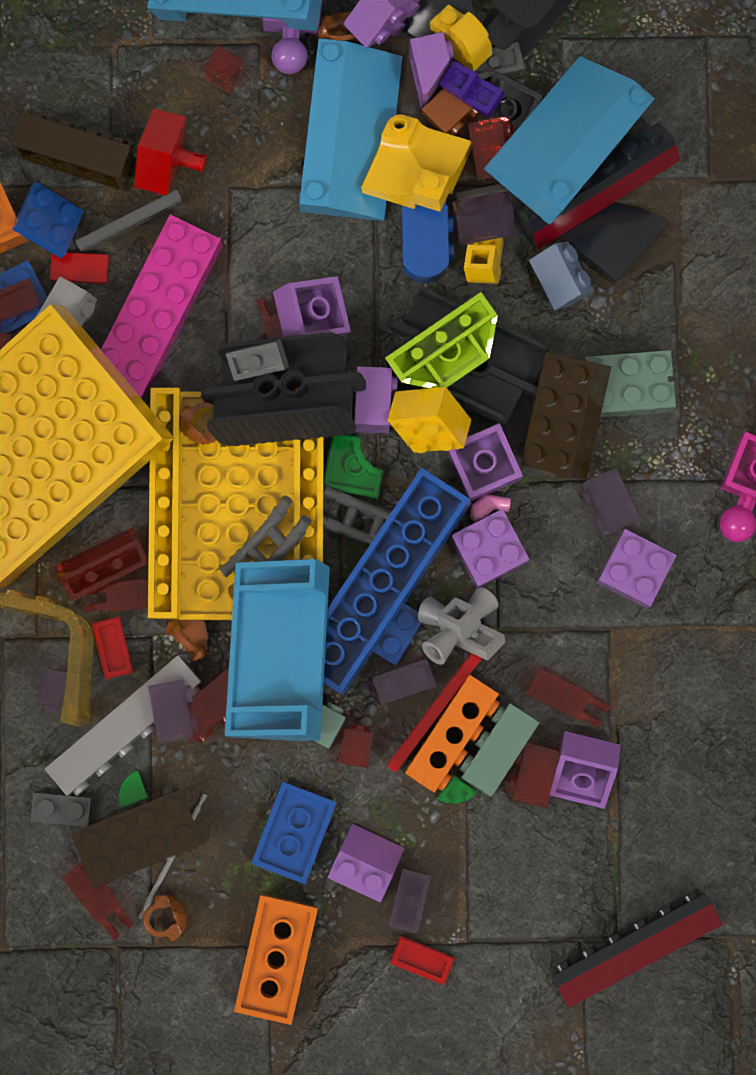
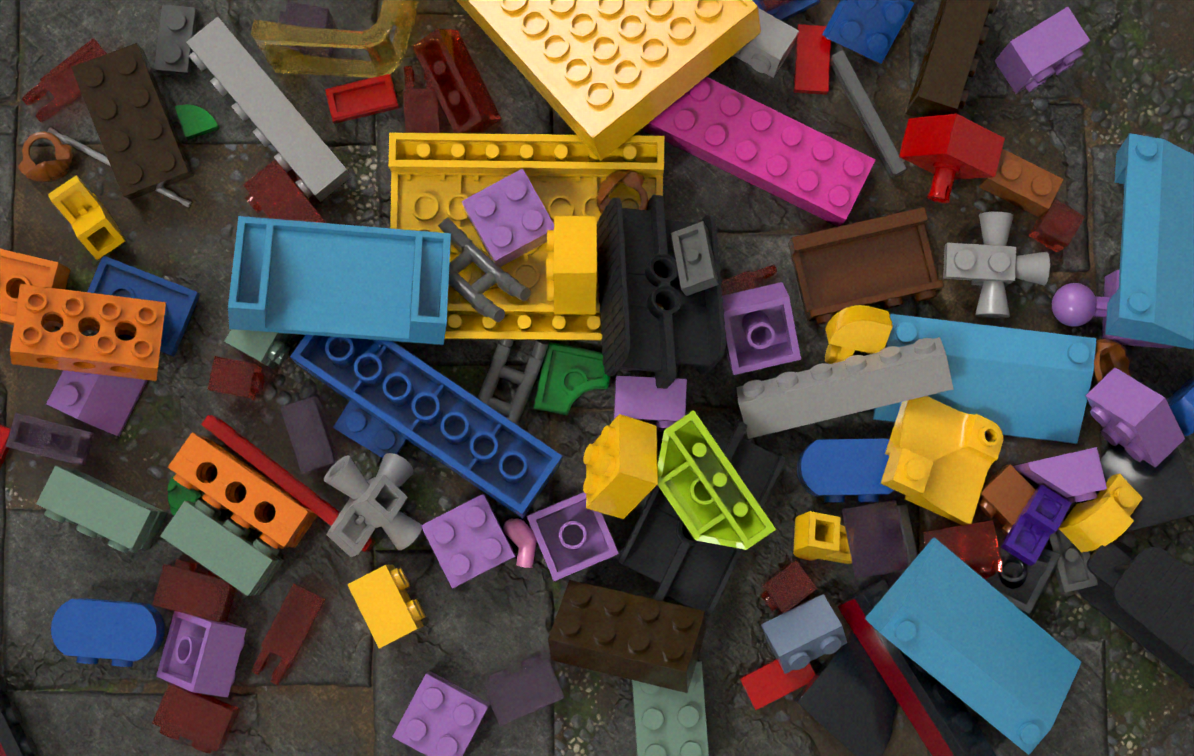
camera: 90 degrees right, 0 degrees up
clear purple brick [148,679,199,744] -> none
dark orange piece [165,620,209,661] -> none
none -> orange brick [10,284,166,381]
none -> sand green piece [36,465,168,553]
none -> yellow brick [48,175,125,260]
none -> blue brick [51,598,165,667]
none -> clear red brick [152,683,240,753]
none -> yellow brick [347,565,426,648]
none -> medium lavender brick [462,168,554,267]
none -> yellow brick [546,216,597,314]
none -> light grey brick [736,337,954,439]
none -> red tile [739,659,816,710]
none -> clear red brick [760,560,817,614]
none -> reddish brown panel [788,207,944,325]
none -> yellow brick [825,305,893,364]
none -> light grey brick [943,212,1050,319]
none -> dark orange brick [978,149,1064,217]
none -> medium lavender brick [995,7,1090,94]

